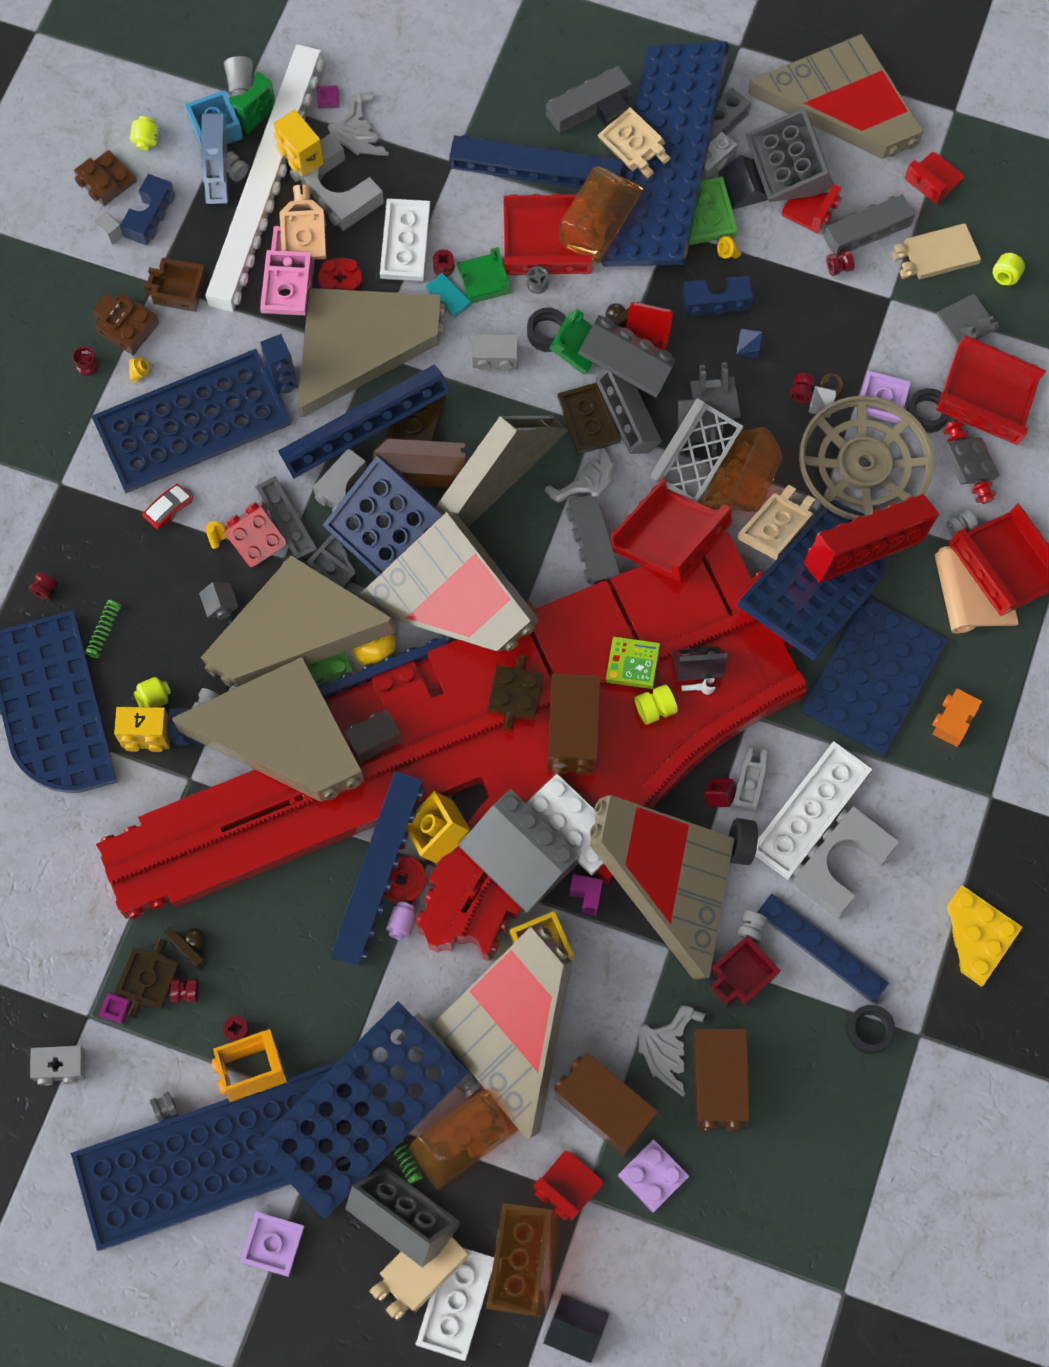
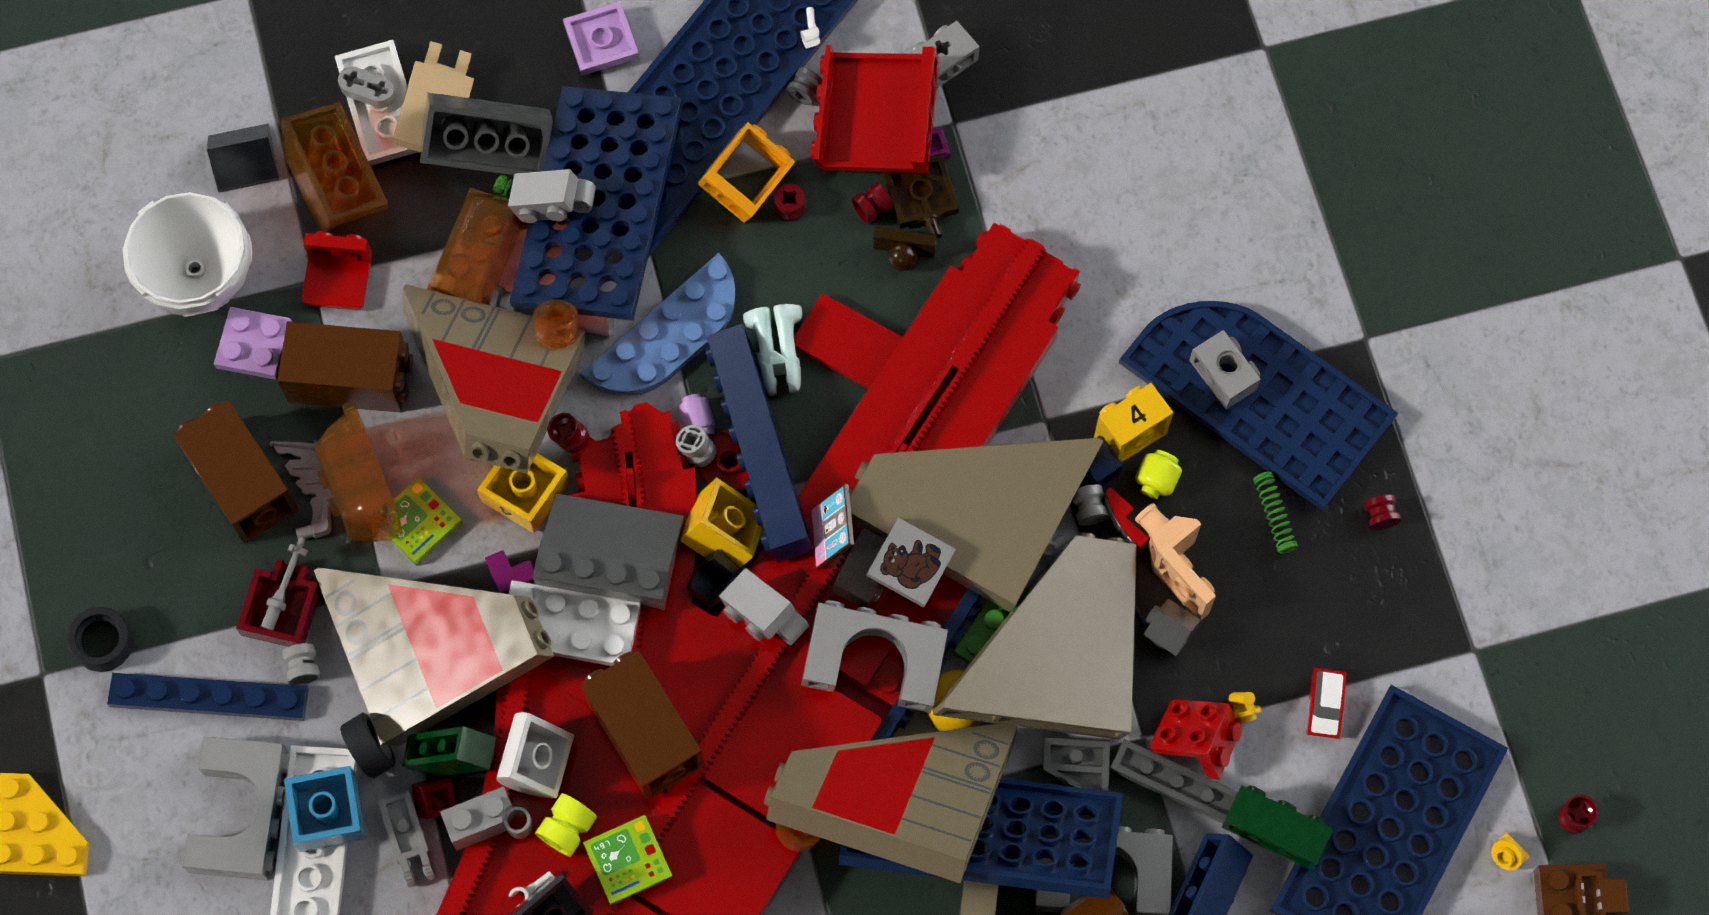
camera: 145 degrees right, 0 degrees up
dark brown plate [487,655,543,732] -> none
none -> white rock [123,192,252,317]
none -> light grey piece [261,537,308,631]
none -> dark azure brick [284,766,366,852]
none -> clear orange windscreen [316,401,403,543]
none -> light grey beam [338,67,396,108]
none -> lime tile [371,477,463,566]
none -> dark green brick [402,726,496,777]
none -> light grey hinge [440,786,533,851]
none -> white brick [496,712,574,799]
none -> light grey hinge [508,169,596,223]
none -> clear orange wheel [533,300,579,349]
none -> dark red wheel [547,412,589,453]
none -> medium blue plate [581,253,735,395]
none -> light grey wheel [676,425,717,467]
none -> black panel [687,549,742,608]
none -> light grey hinge [719,568,809,645]
none -> light aqua piece [743,304,802,396]
none -> red tile [794,293,903,389]
none -> white hand [801,7,820,49]
none -> light grey arch [801,600,948,713]
none -> red panel [810,45,939,174]
none -> piece [811,484,854,570]
none -> tile [866,517,956,608]
none -> red slope [1103,487,1149,557]
none -> light nougat plate [1135,503,1216,620]
none -> light grey brick [1189,330,1261,409]
none -> dark green brick [1221,785,1333,871]

